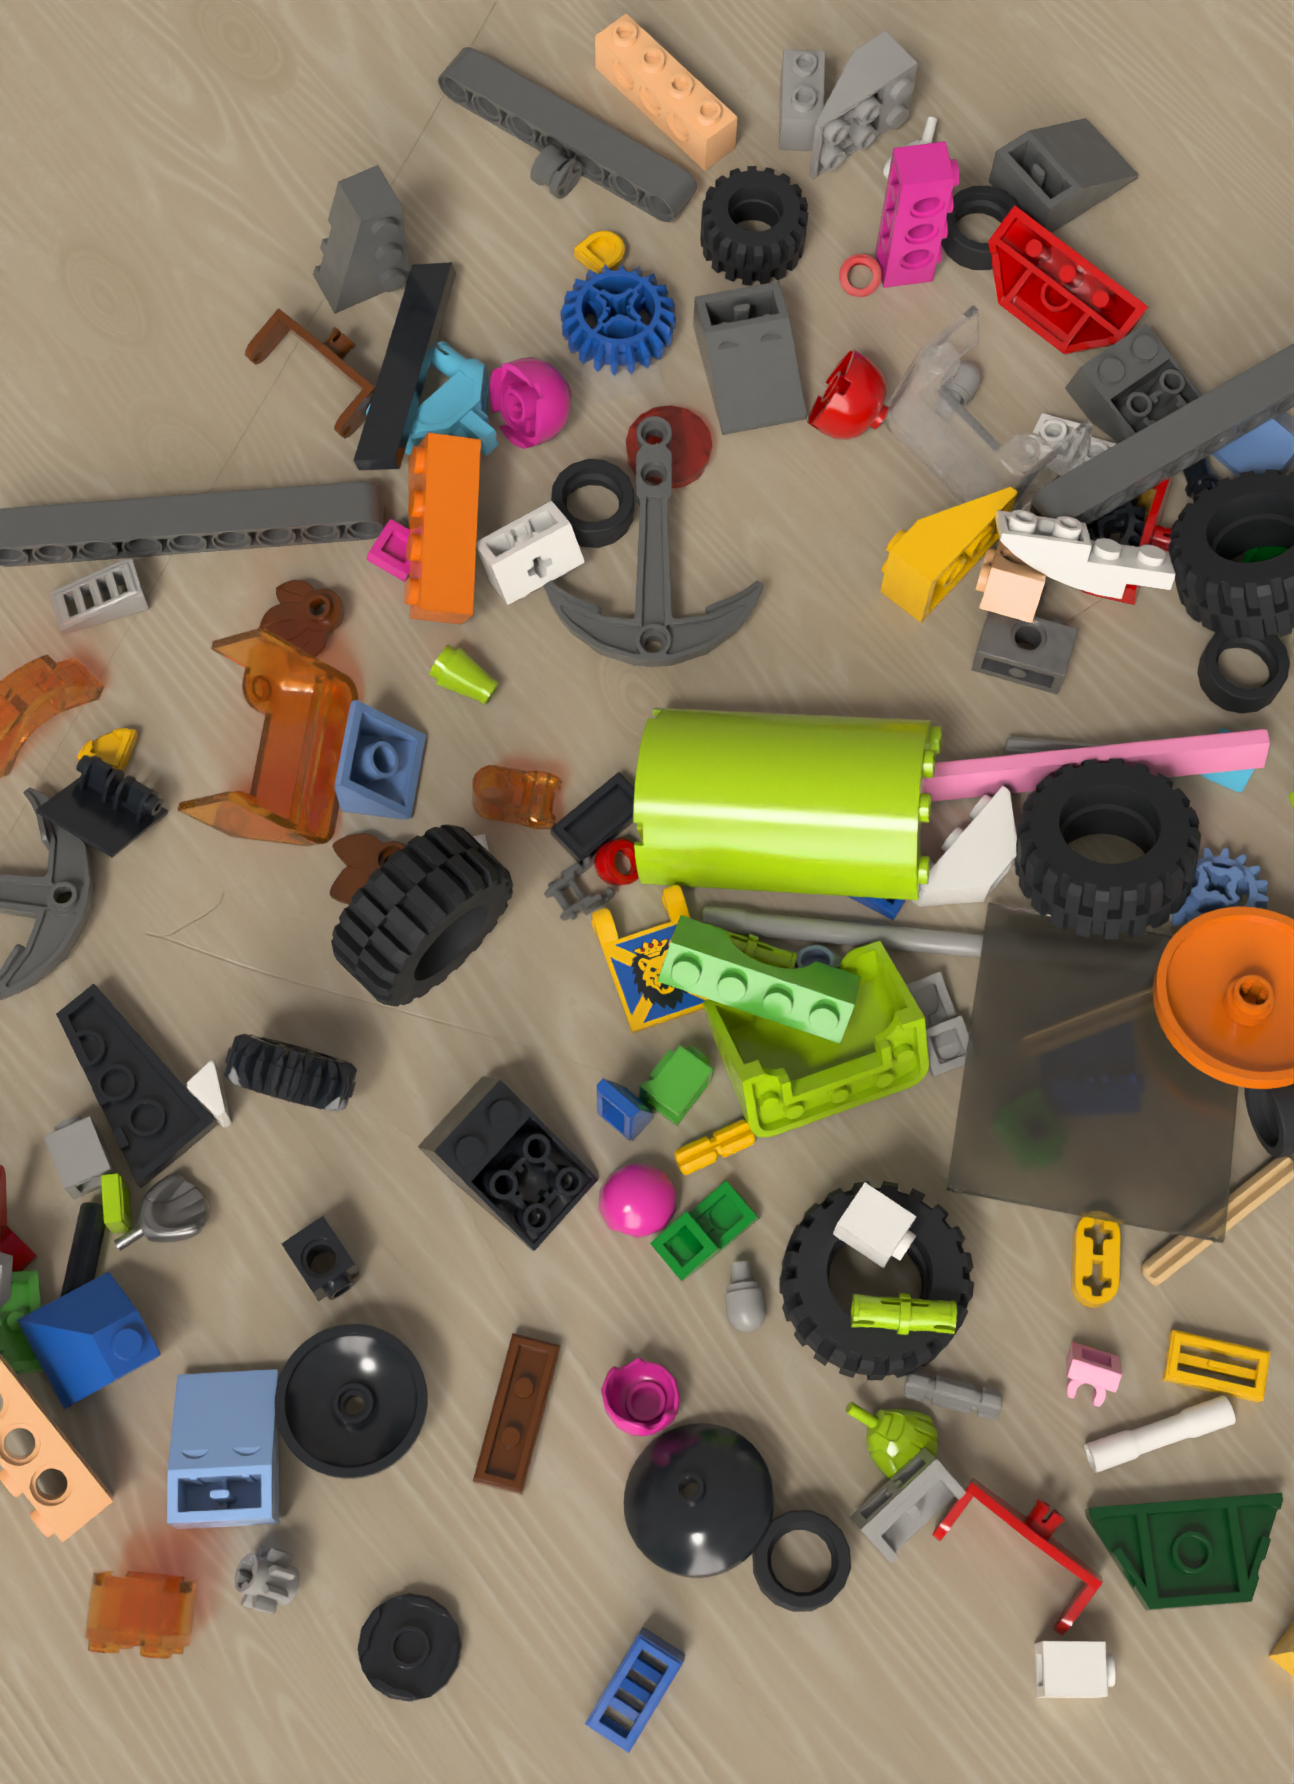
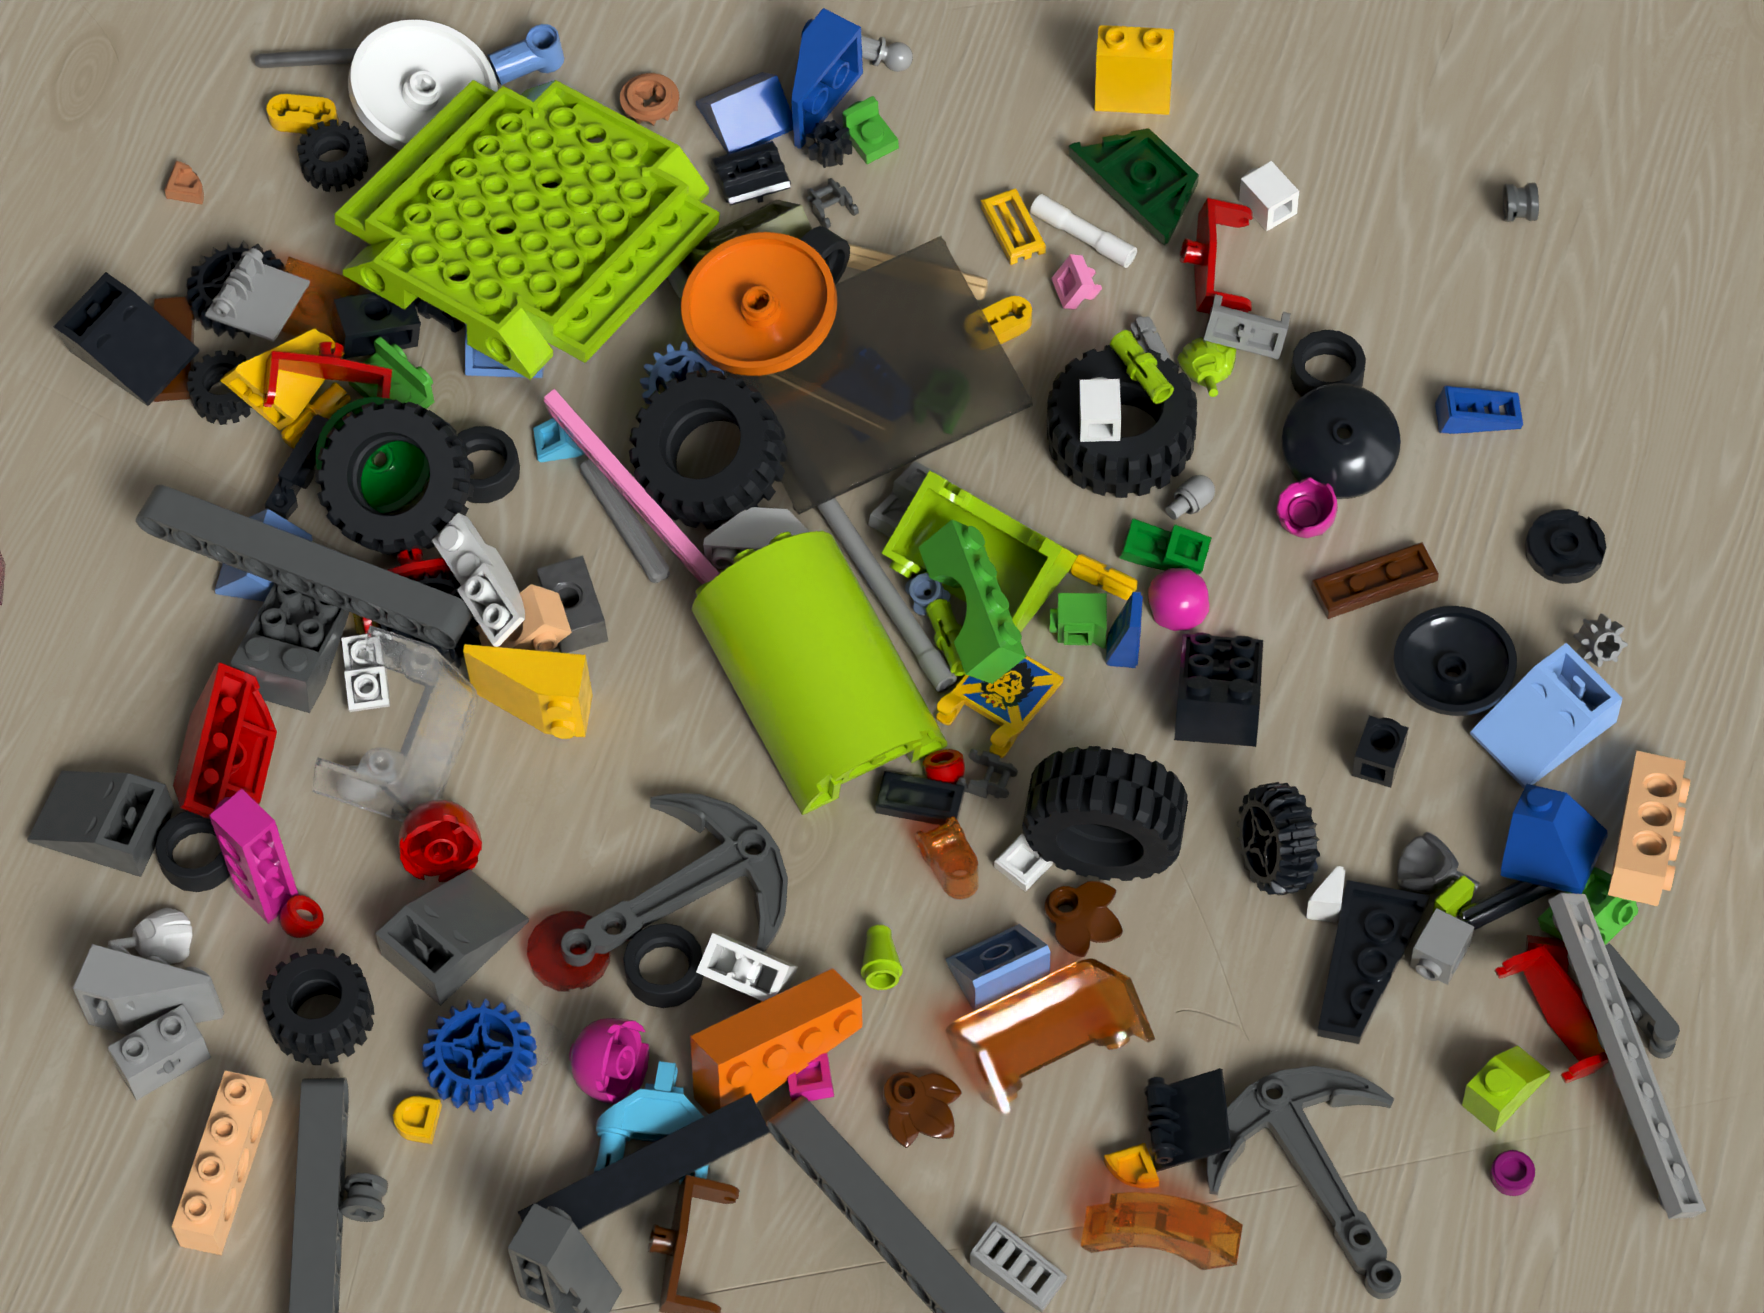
camera: 120 degrees left, 10 degrees down
clear orange brick [84,1570,198,1659] -> none

